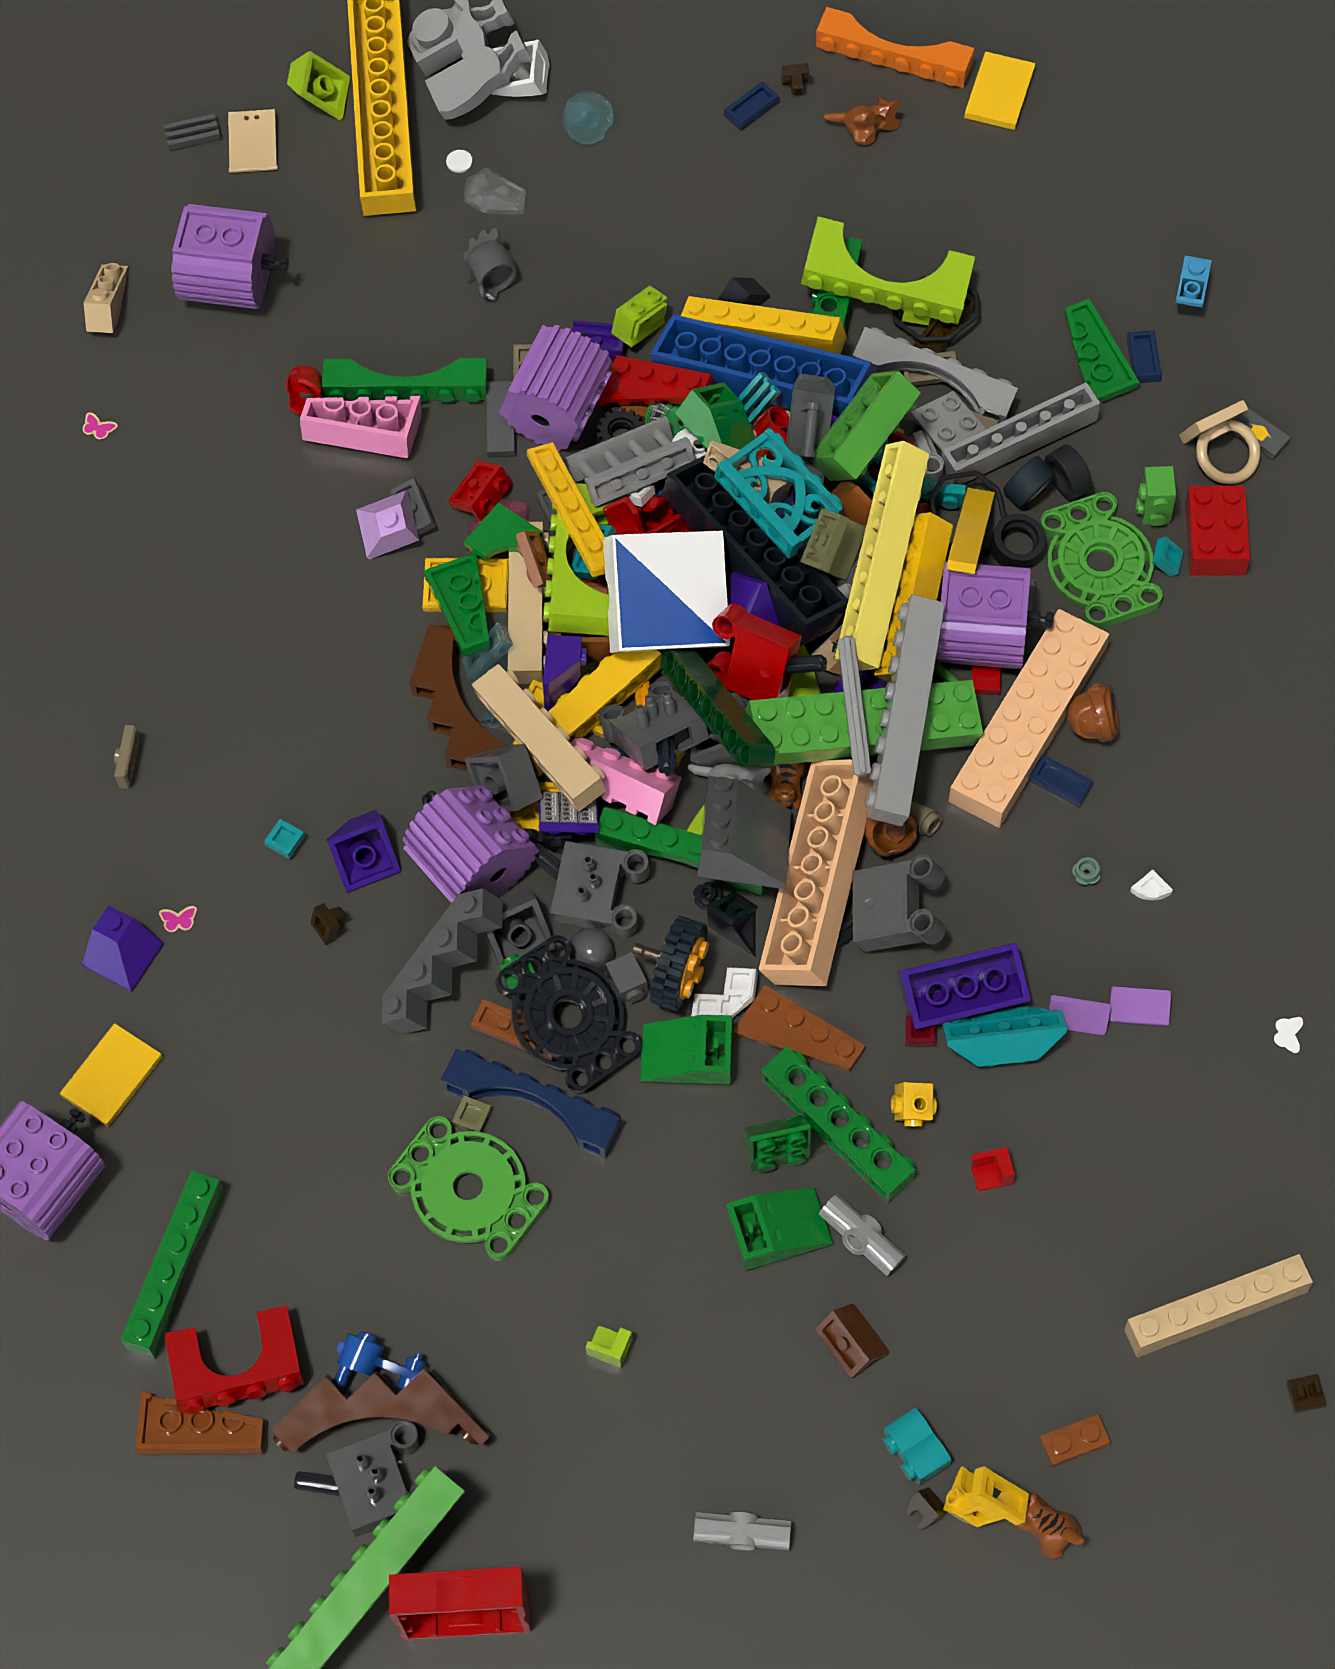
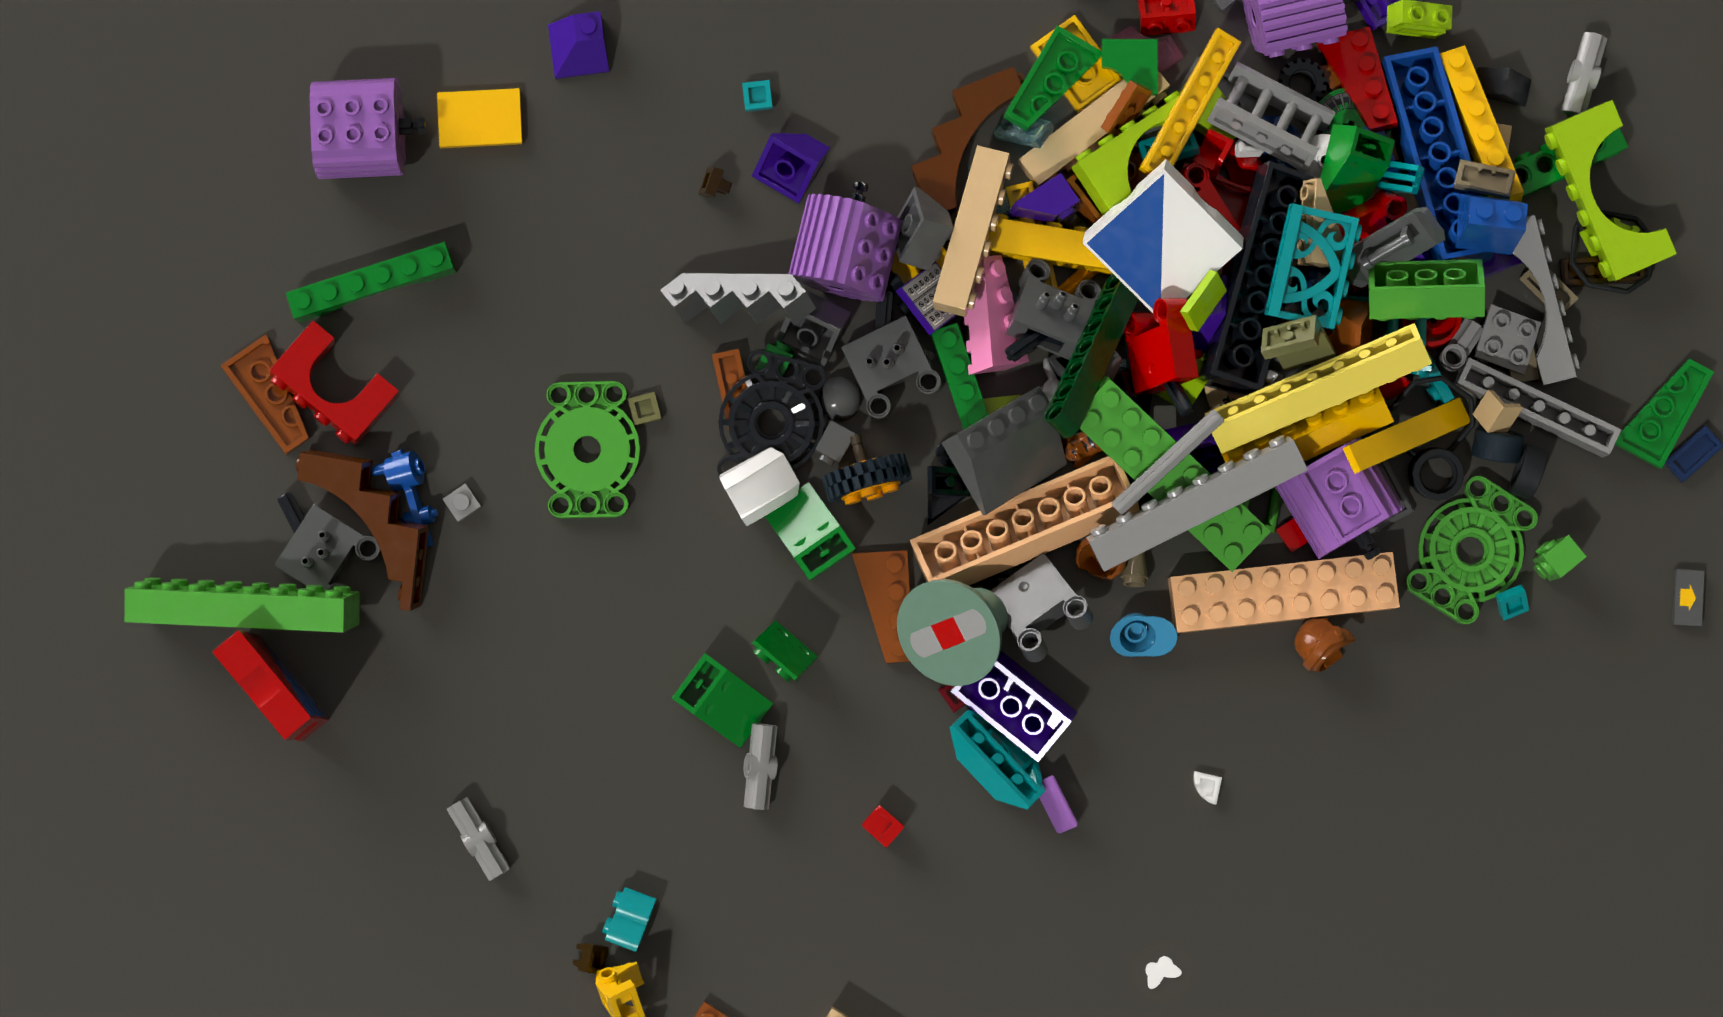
camera: 50 degrees right, 20 degrees up
dark pink sticker [159,906,197,932] -> none
dark blue arch [440,1049,621,1159] -> none
lime panel [585,1326,633,1368] -> none
white tile [691,968,758,1018] -> none
green brick [761,1046,915,1204] -> none
reddish brown panel [815,1304,889,1378] -> none
yellow brick [891,1082,937,1127] -> none
dark blue tile [1028,755,1094,808] -> none
sand green plate [1072,857,1101,885] -> none
medium lavender slope [1108,986,1171,1026] -> none
tan tile [1179,400,1261,485] -> none
red brick [1185,486,1250,576] -> none
none -> light grey plate [443,483,482,522]
none -> white slope [720,447,800,526]
none -> sand green piece [897,579,1008,686]
none -> dark azure piece [1110,613,1178,657]
none -> lime tile [1180,270,1227,332]
none -> dark tan plate [1454,159,1516,200]
none -> blue slope [1455,194,1528,255]
none -> tan panel [1473,390,1523,433]
none -> light grey piece [1561,32,1607,117]

